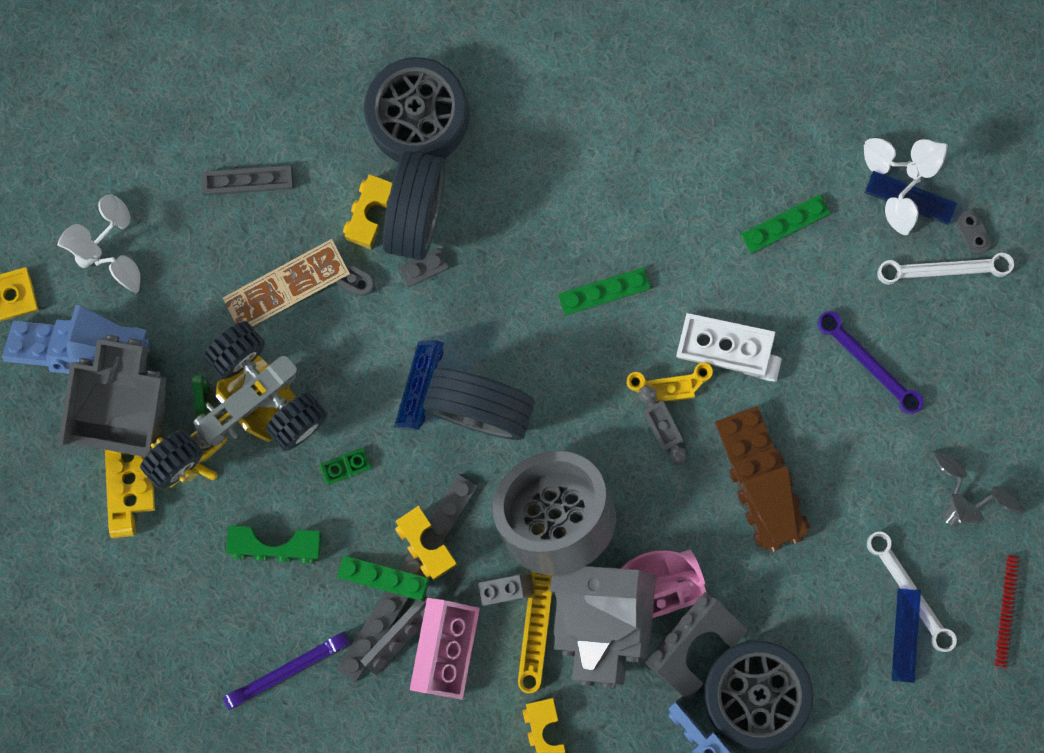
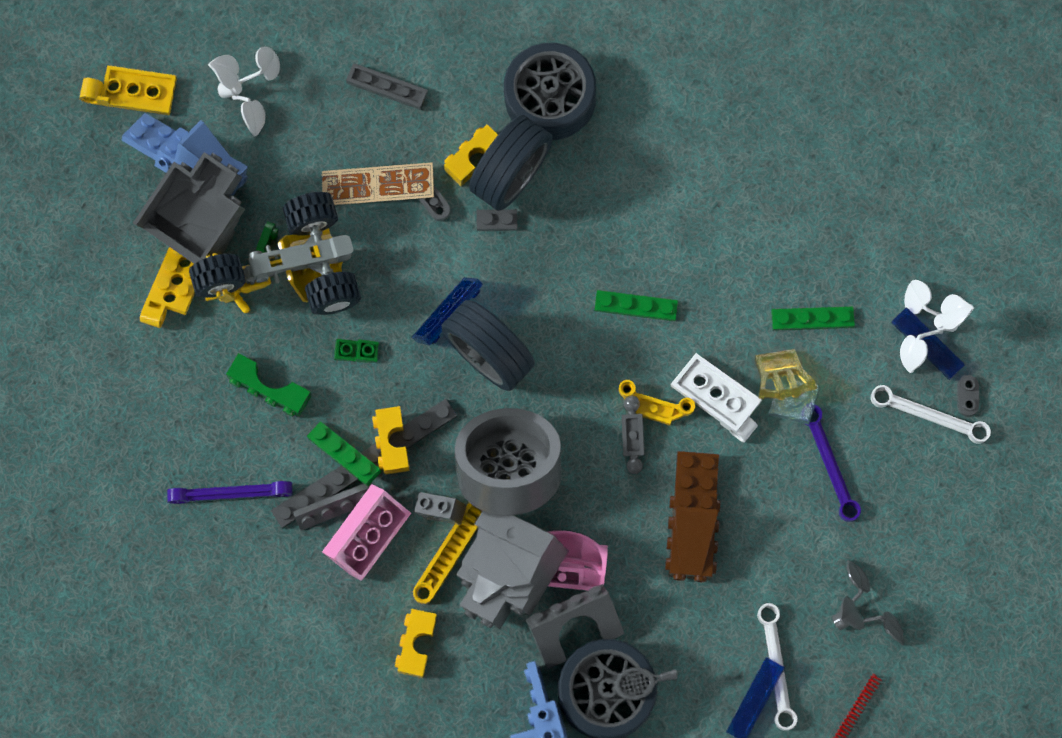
camera: 20 degrees right, 5 degrees down
none -> dark grey piece [615,667,678,701]
none -> clear yellow plate [755,349,817,401]
none -> clear light blue tile [769,377,820,424]

